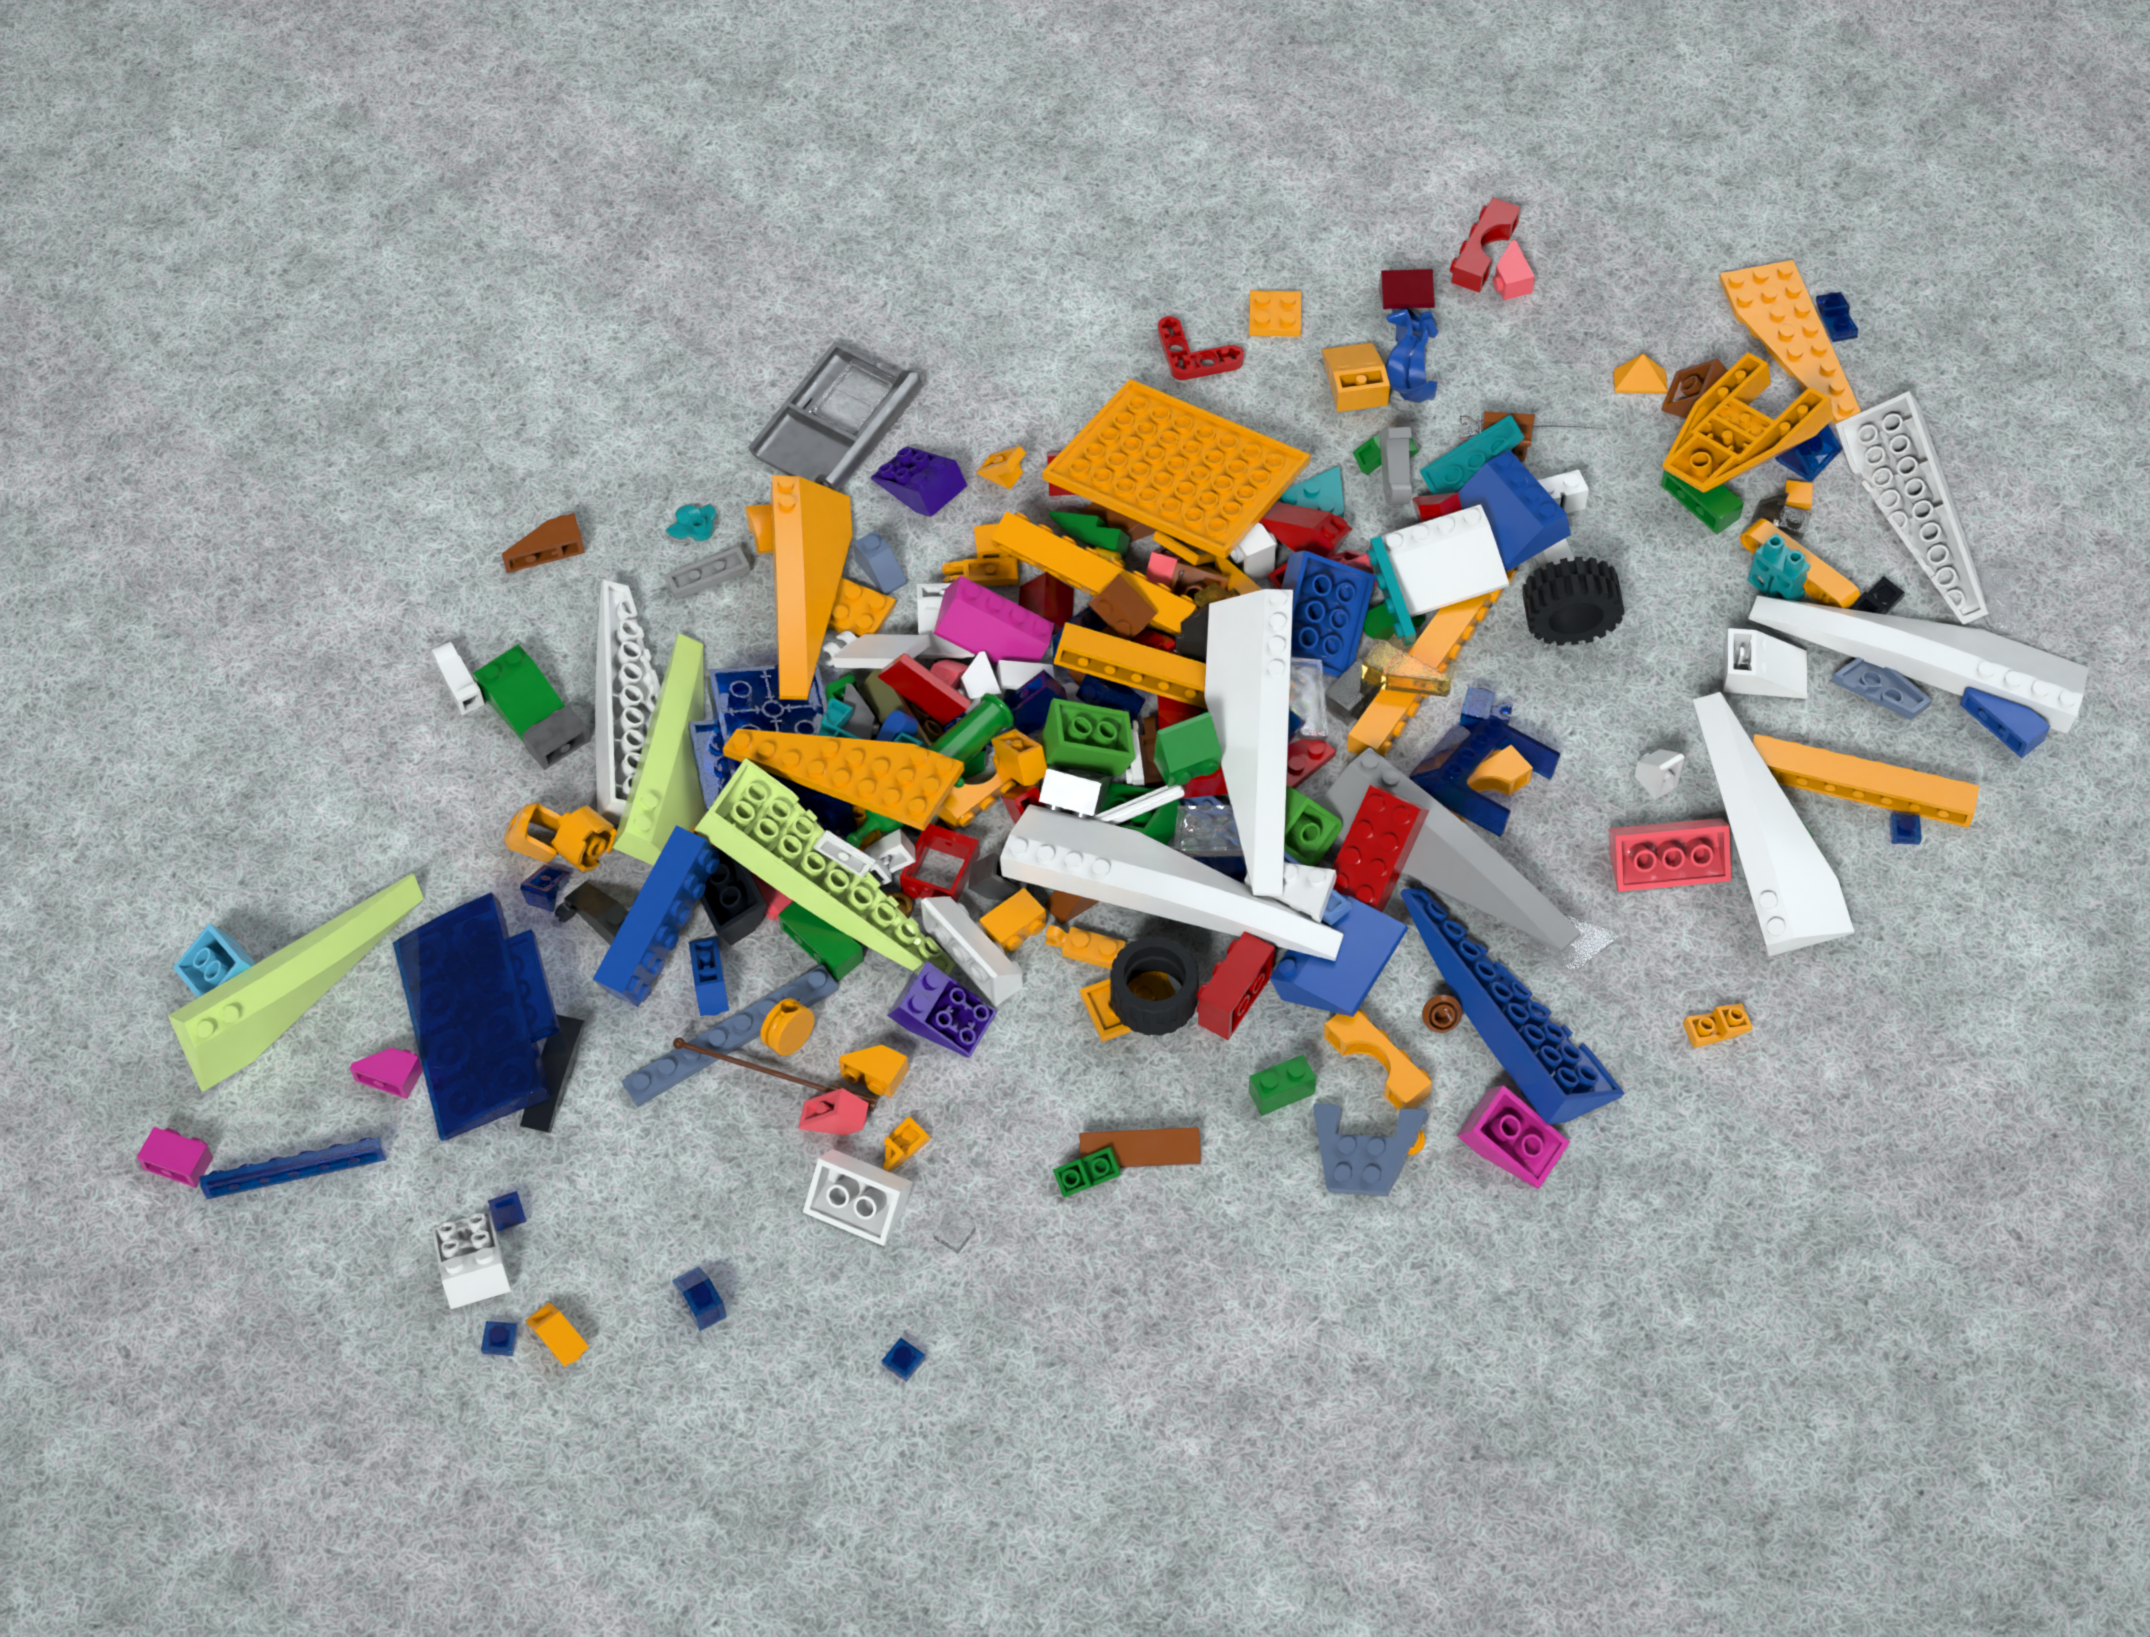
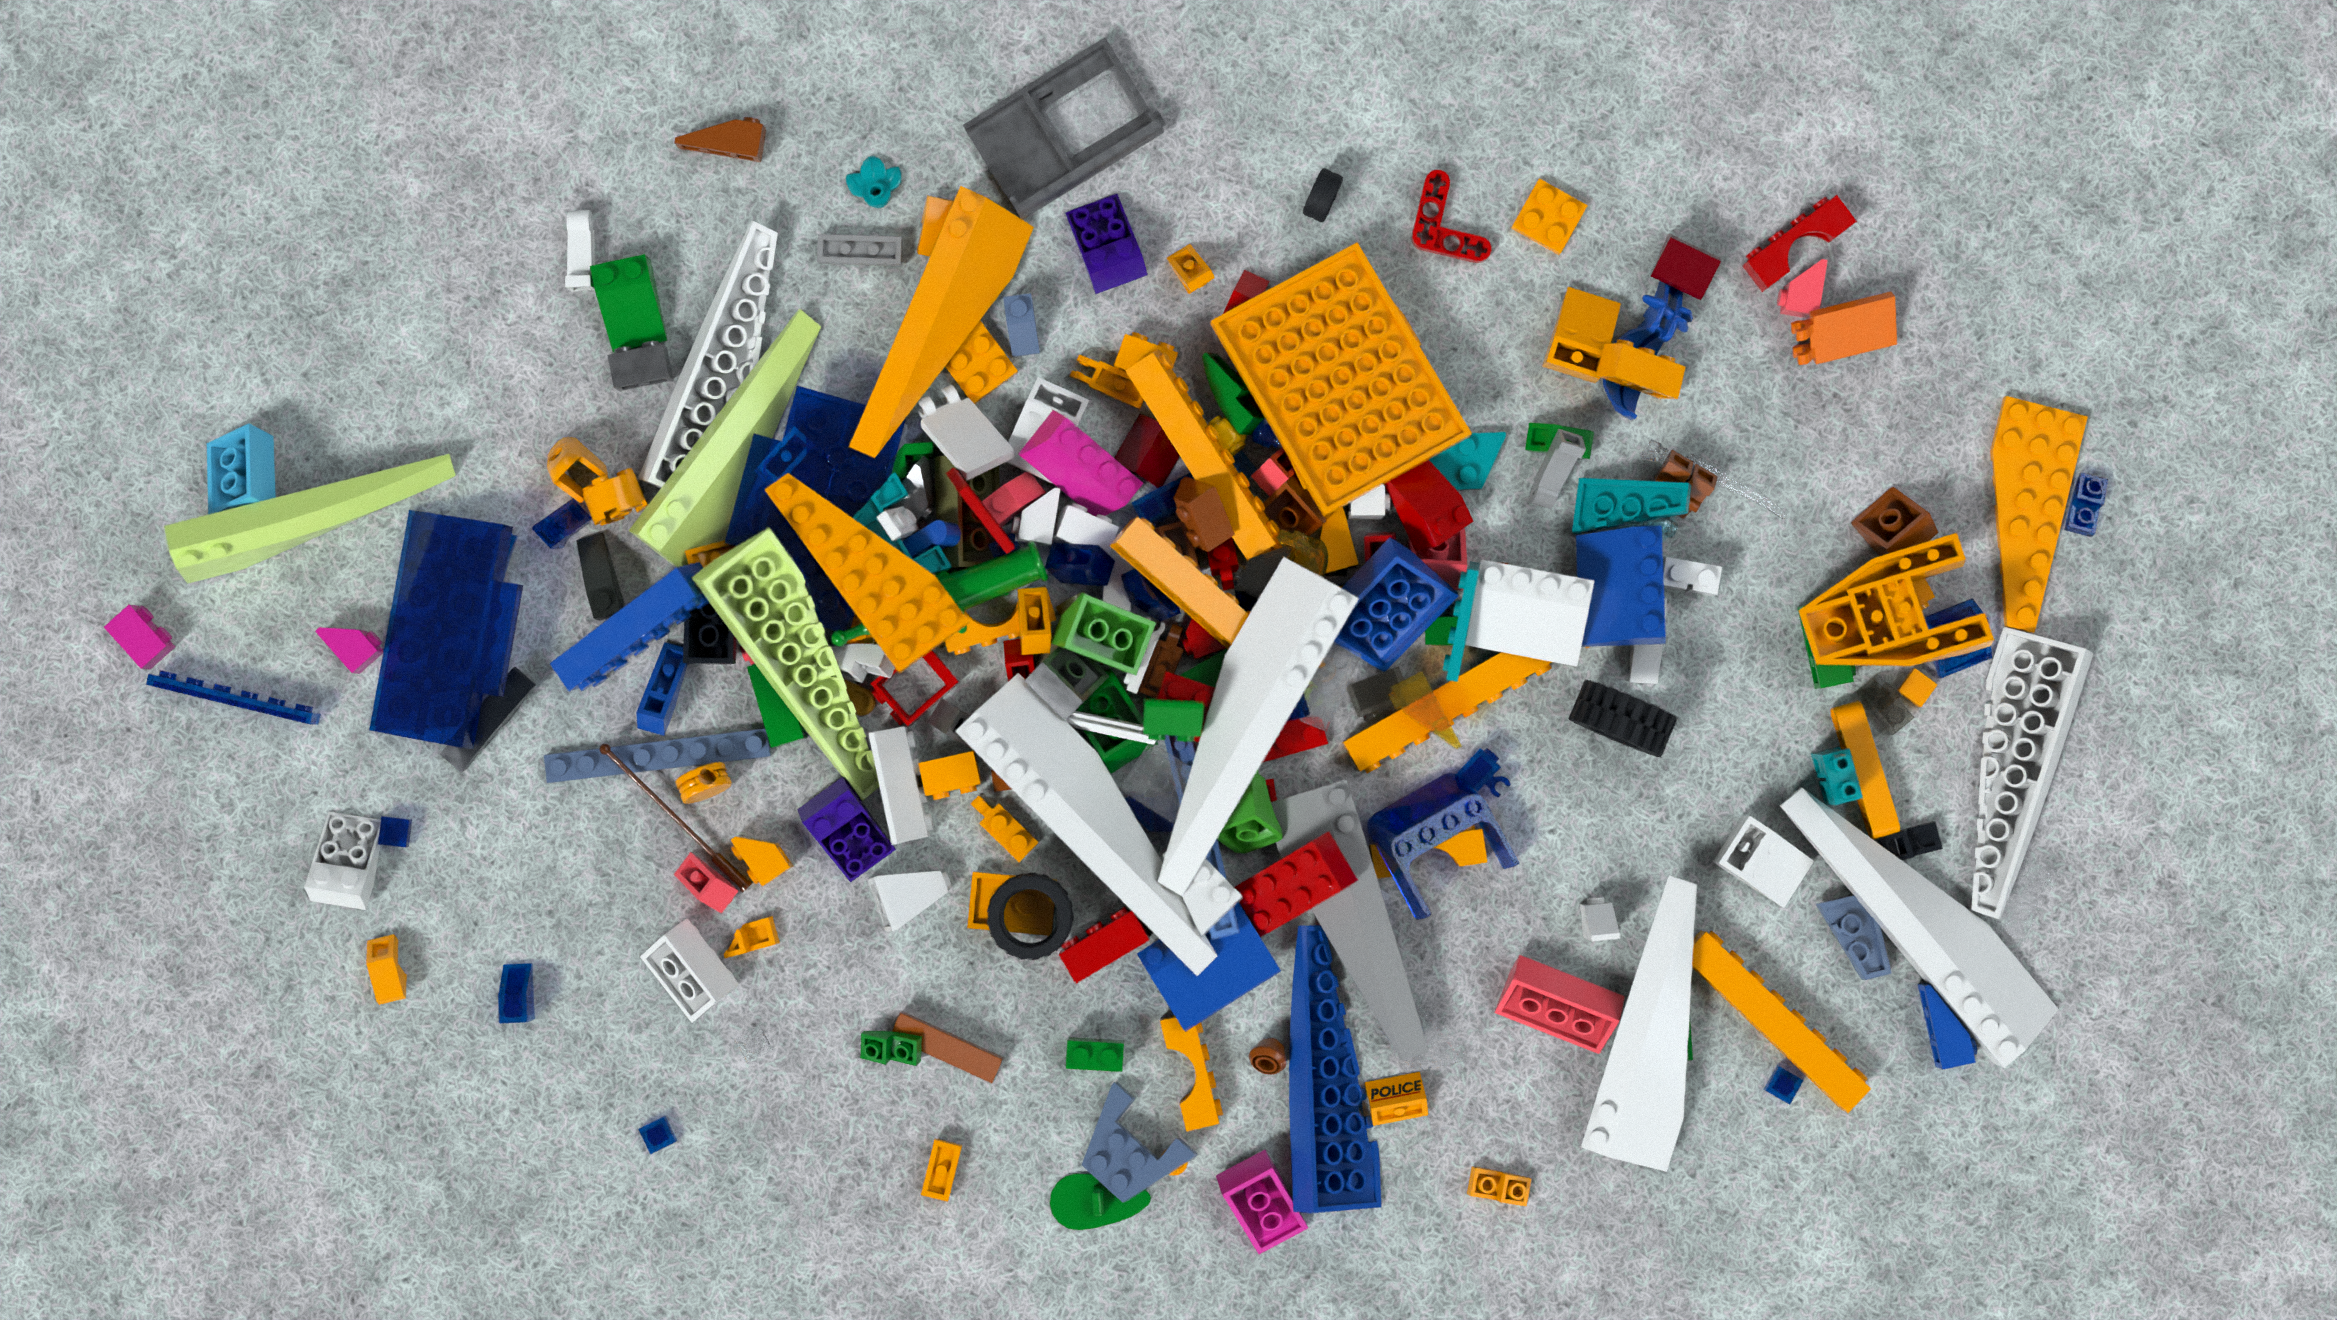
camera: 25 degrees right, 30 degrees up
clear blue plate [481,1321,518,1356] -> none
black piece [555,901,576,922] -> none
white slope [813,830,876,878] -> none
red slope [1412,492,1462,524] -> none
light orange slope [1613,354,1667,394] -> none
none -> white slope [867,871,951,932]
none -> white plate [877,506,919,541]
none -> light orange plate [921,1138,962,1202]
none -> green shield [1050,1173,1151,1230]
none -> clear blue cone [1251,418,1281,448]
none -> black tyre [1303,168,1343,223]
none -> light orange panel [1365,1072,1428,1126]
none -> light orange brick [1597,339,1686,399]
none -> orange tile [1791,291,1897,365]

